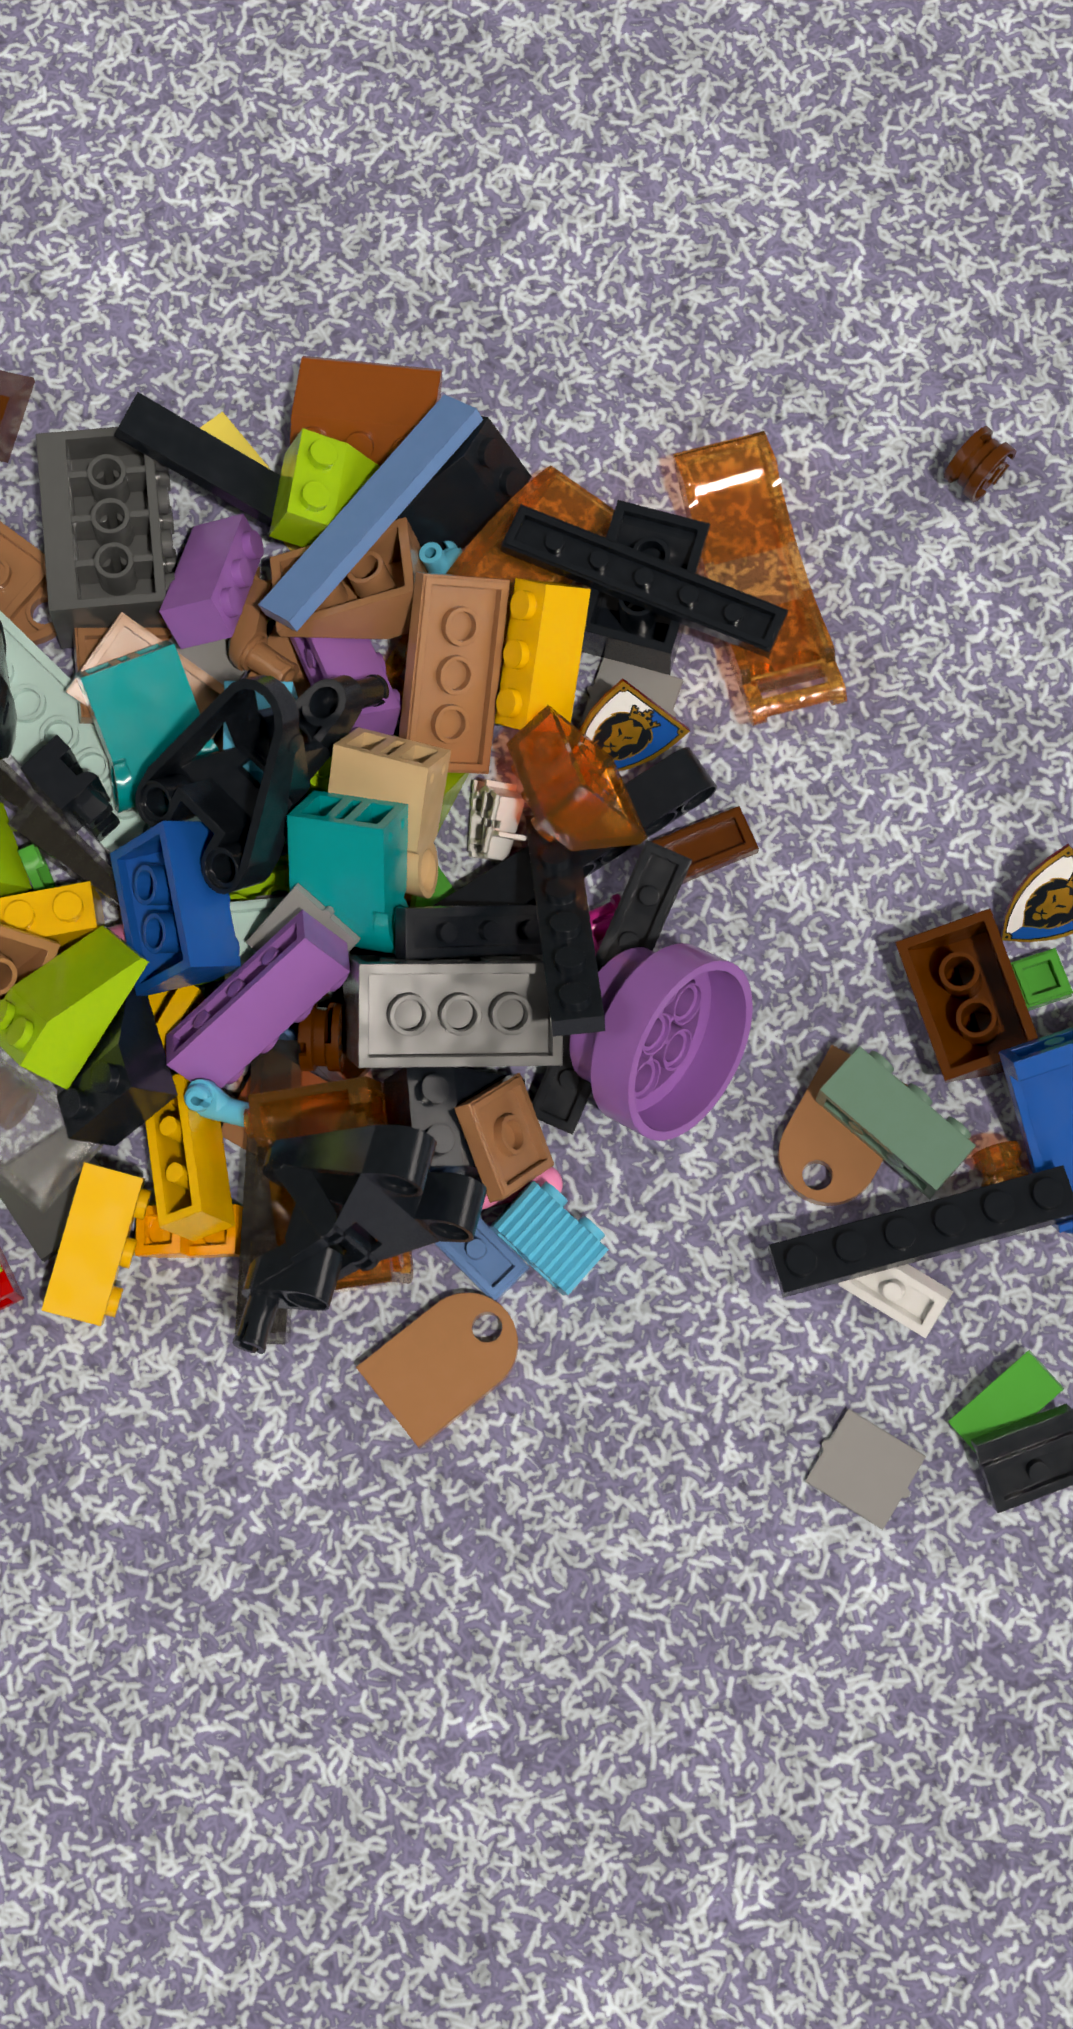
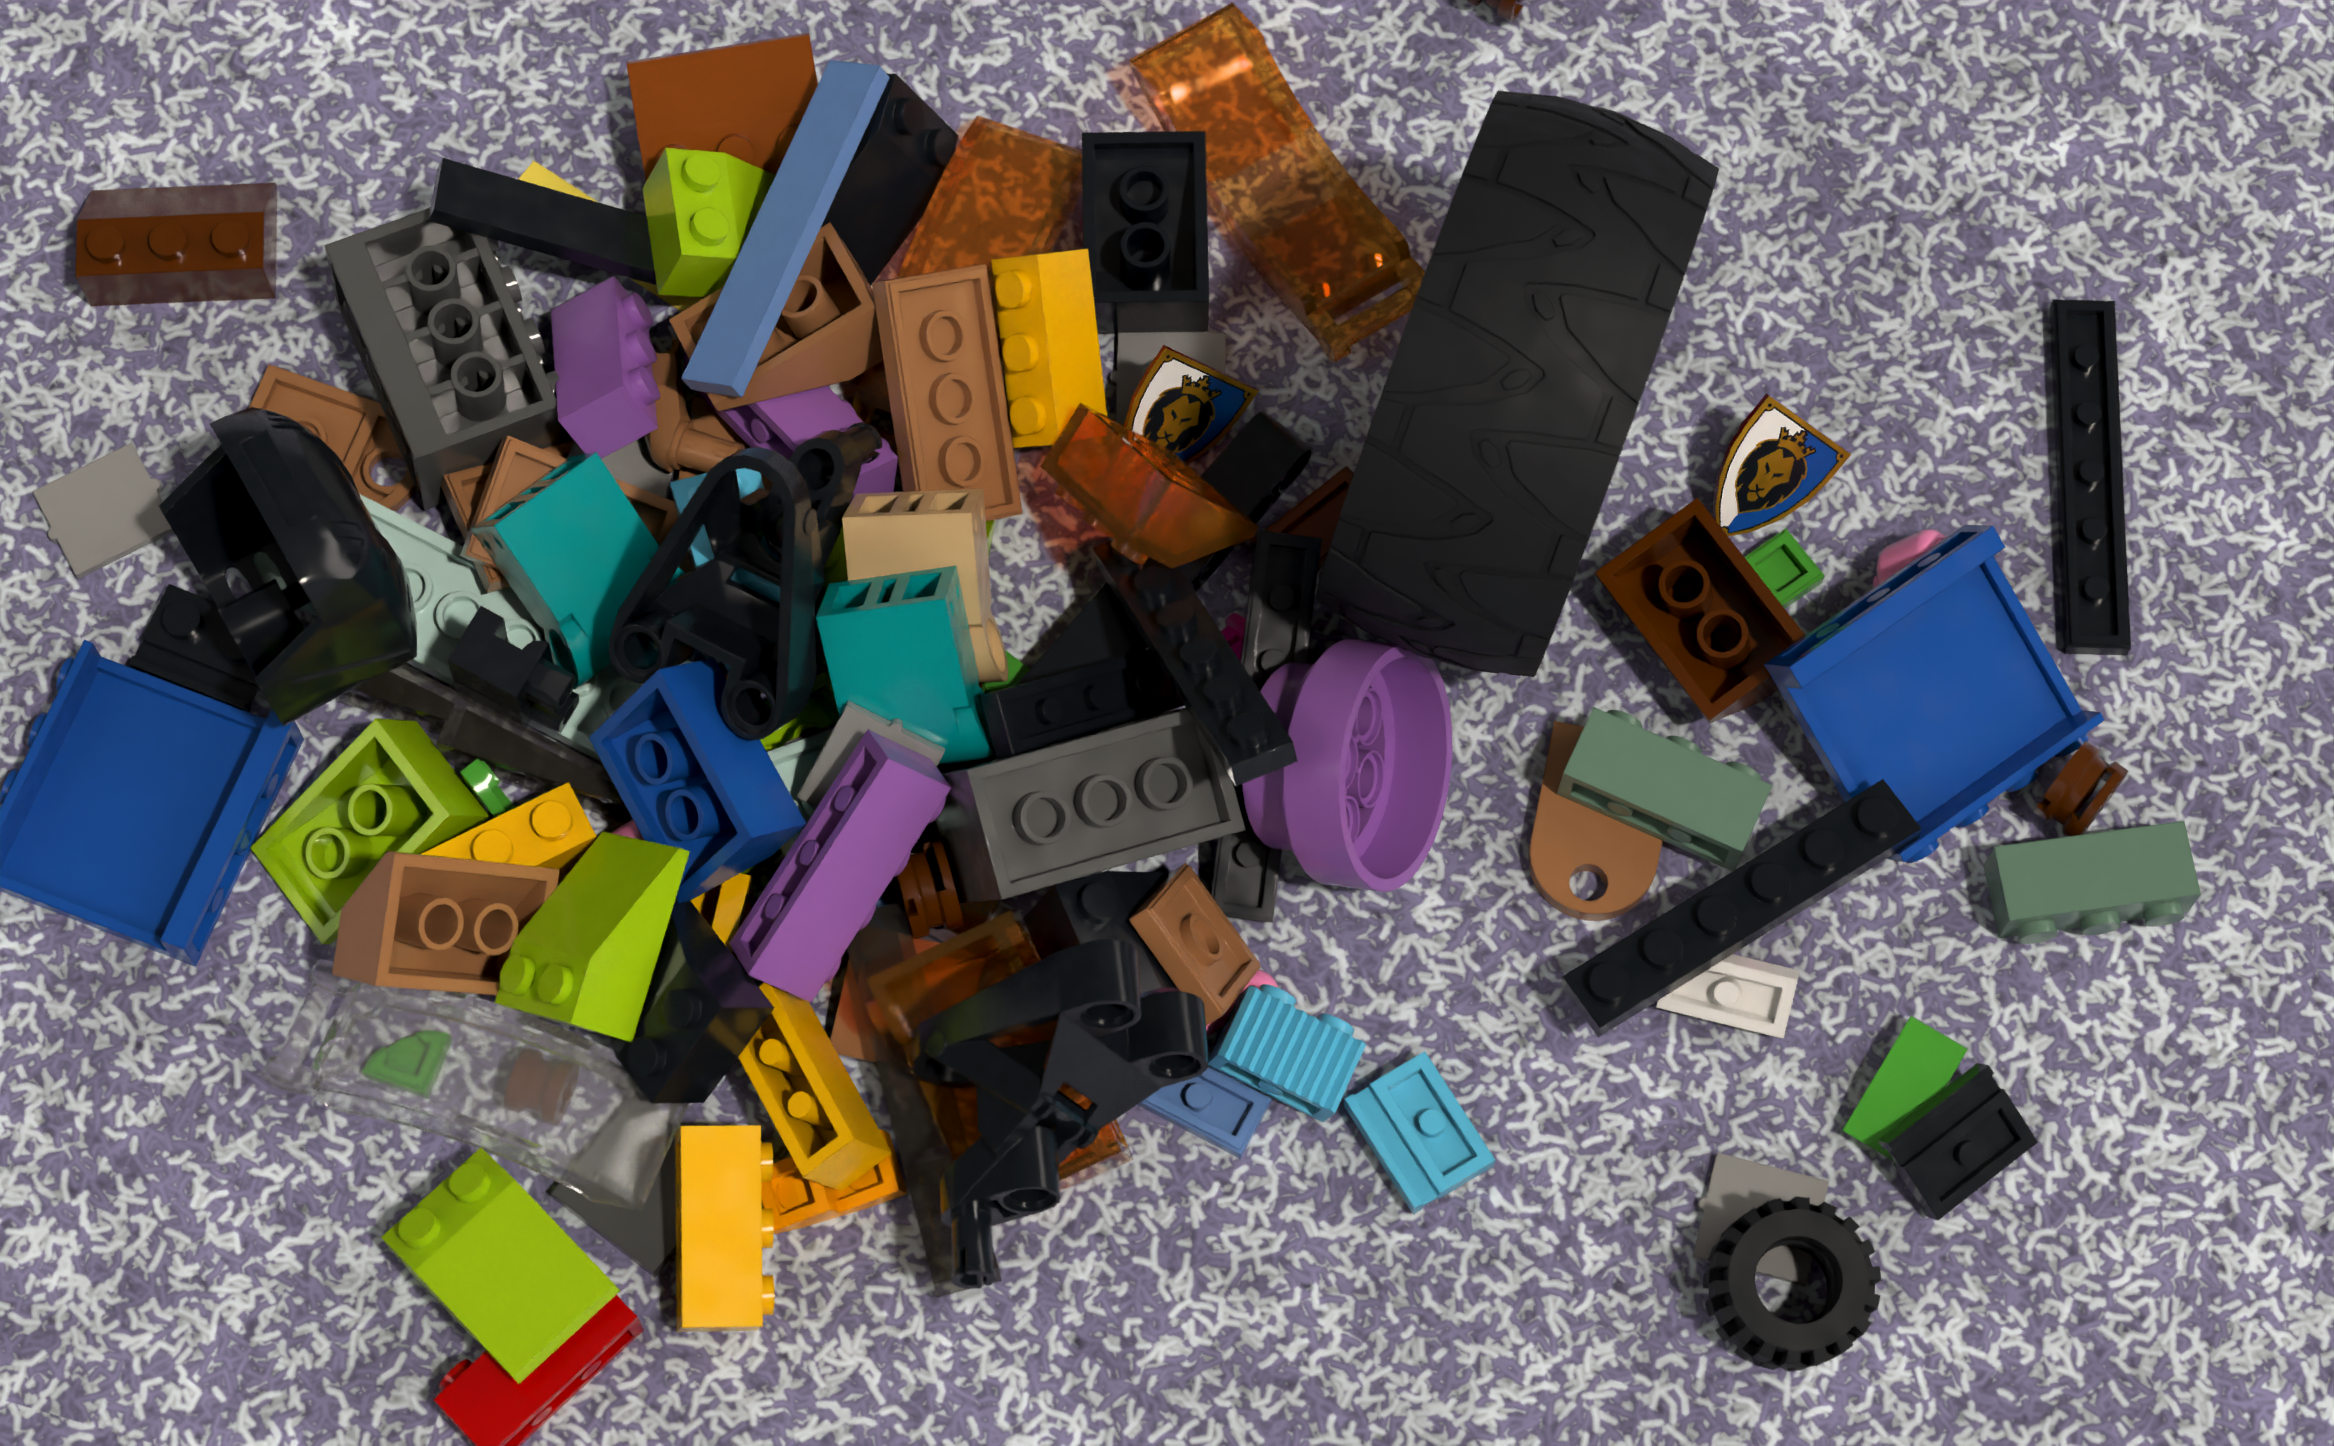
camera: 25 degrees left, 5 degrees down
medium azure arm [184,1079,257,1129] -> none
medium nougat tile [356,1293,519,1449] -> none
medium azure arm [419,541,465,575] -> none
white piece [468,780,527,861] -> none
black tile [501,504,788,659] -> none
clear orange wheel [971,1141,1030,1187] -> none
none -> black tyre [1316,91,1719,677]
none -> medium azure plate [1344,1051,1495,1215]
none -> black tyre [1703,1196,1882,1372]

